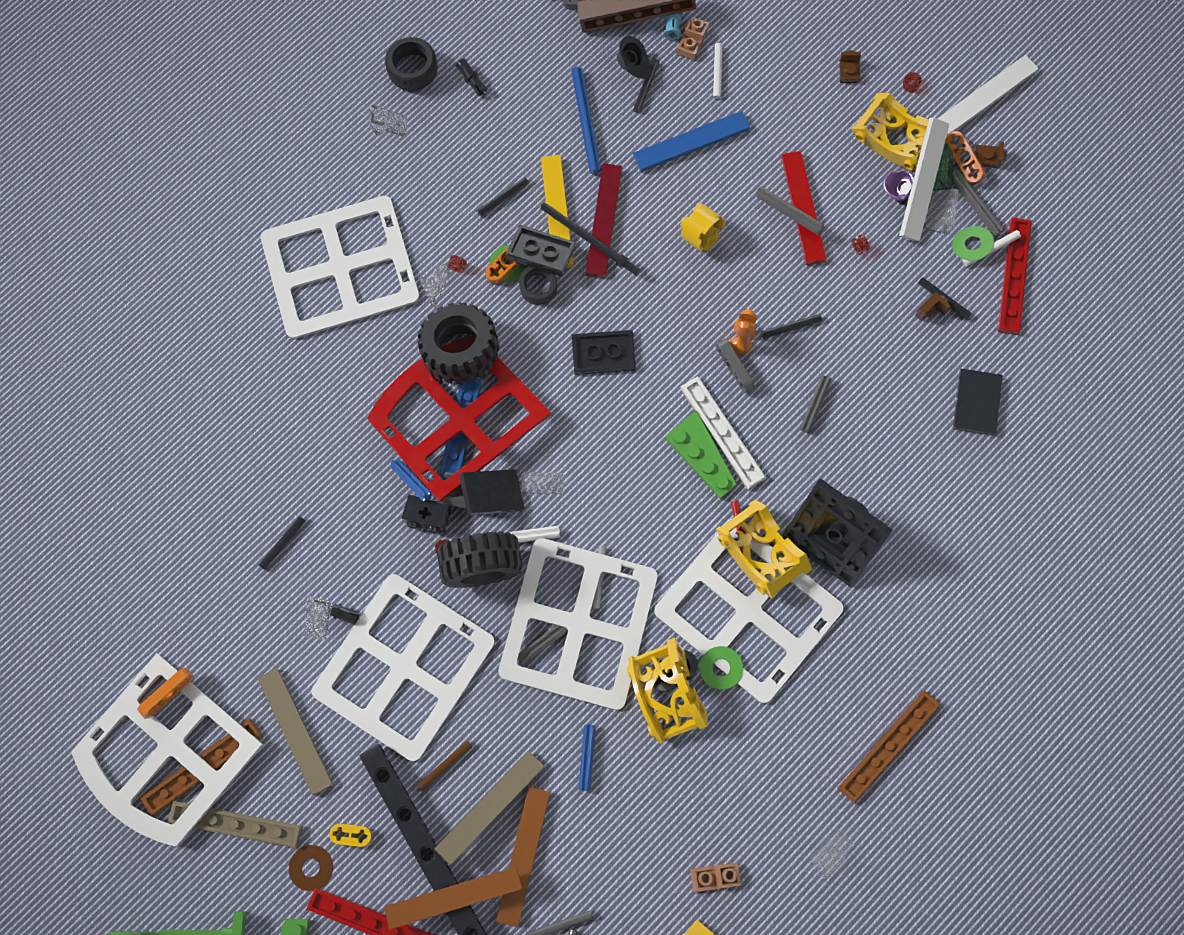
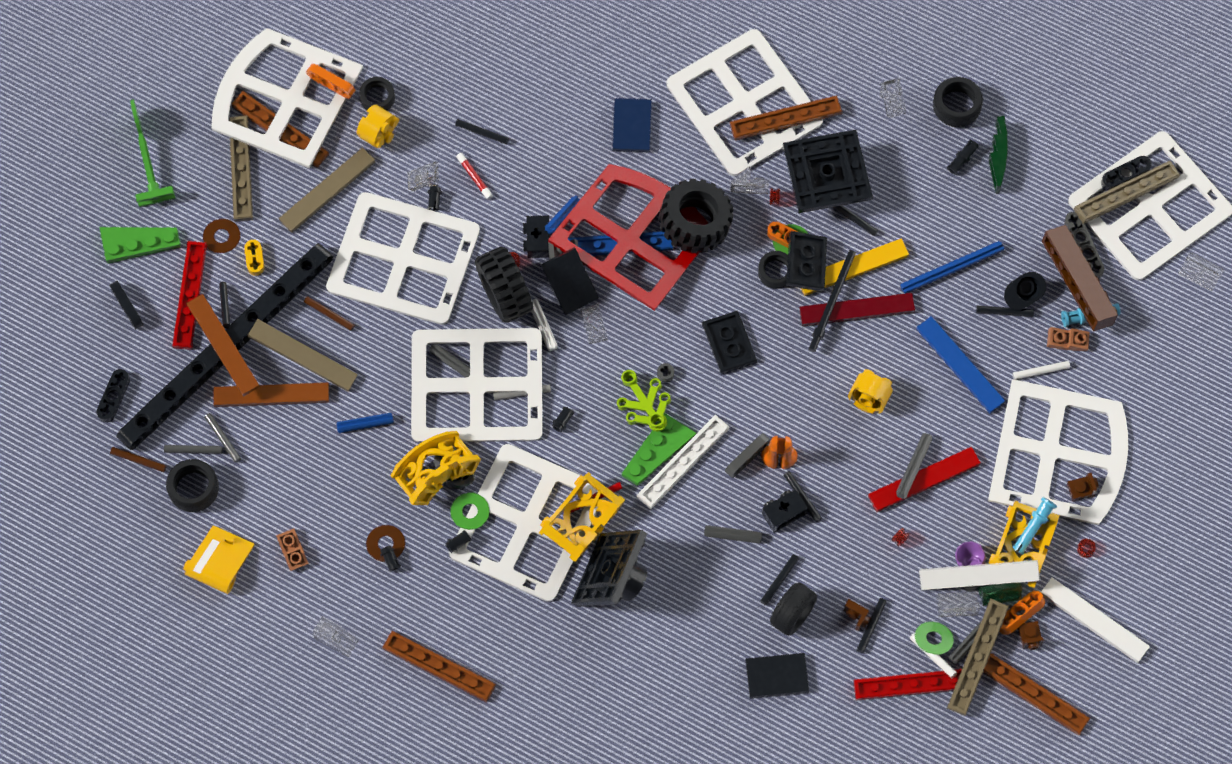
camera: 70 degrees right, 5 degrees down
none -> black bar [219,282,231,328]
none -> yellow brick [356,105,399,149]
none -> black tyre [359,76,395,111]
none -> reddish brown piece [366,525,405,562]
none -> black pin [380,545,401,572]
none -> black pin [445,530,471,553]
none -> bar [456,153,493,200]
none -> black pin [552,407,574,432]
none -> dark blue tile [612,98,652,153]
none -> lime plant [616,370,671,432]
none -> dark grey bush [657,363,674,382]
none -> dark orange tile [730,95,842,141]
none -> black bar [760,554,799,605]
none -> black brick [762,489,808,533]
none -> black tyre [770,582,817,636]
none -> black piece [783,129,873,213]
none -> dark tan tile [946,599,1009,716]
none -> dark orange tile [983,653,1090,736]
none -> dark green slope [988,116,1008,194]
none -> white window [988,379,1128,525]
none -> medium azure pin [1013,497,1057,554]

